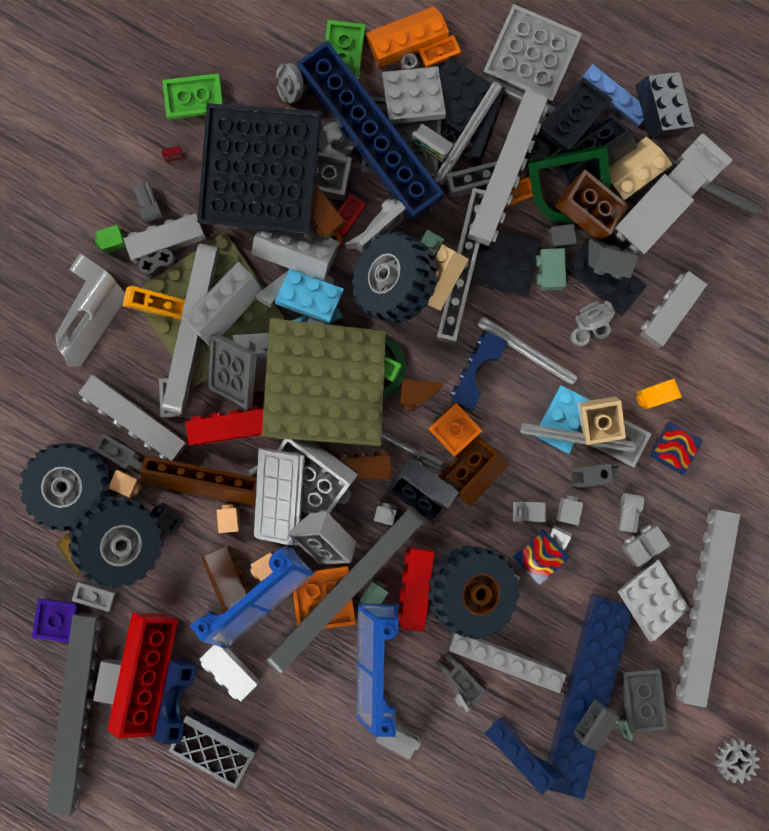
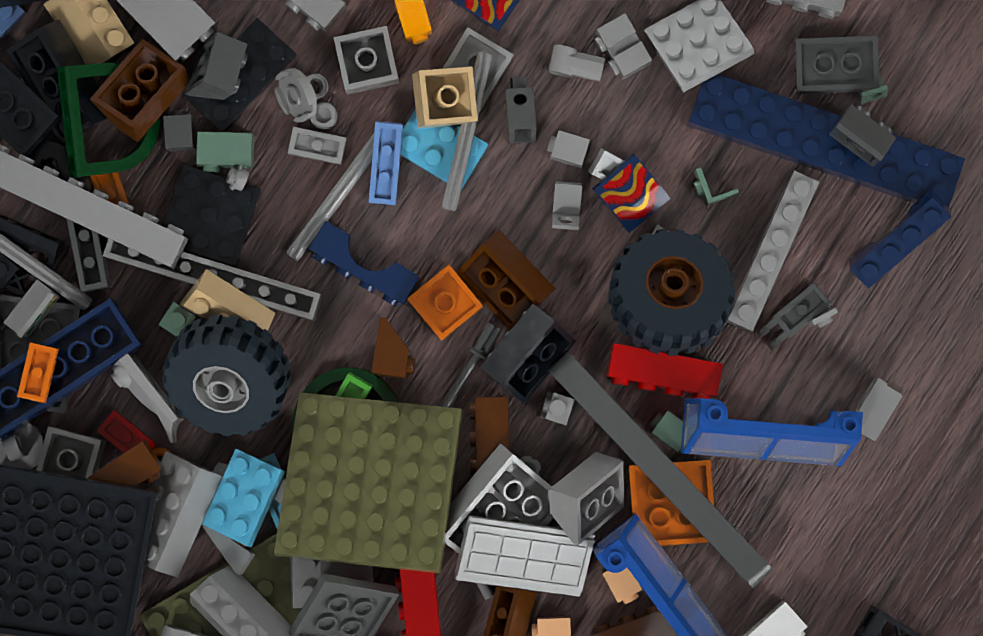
camera: 85 degrees left, 0 degrees up
none -> orange plate [17,343,59,403]
none -> light grey plate [226,165,249,191]
none -> light grey plate [288,127,347,165]
none -> light grey brick [333,26,399,95]
none -> medium blue plate [369,121,403,205]
none -> sand green bracket [693,167,739,206]

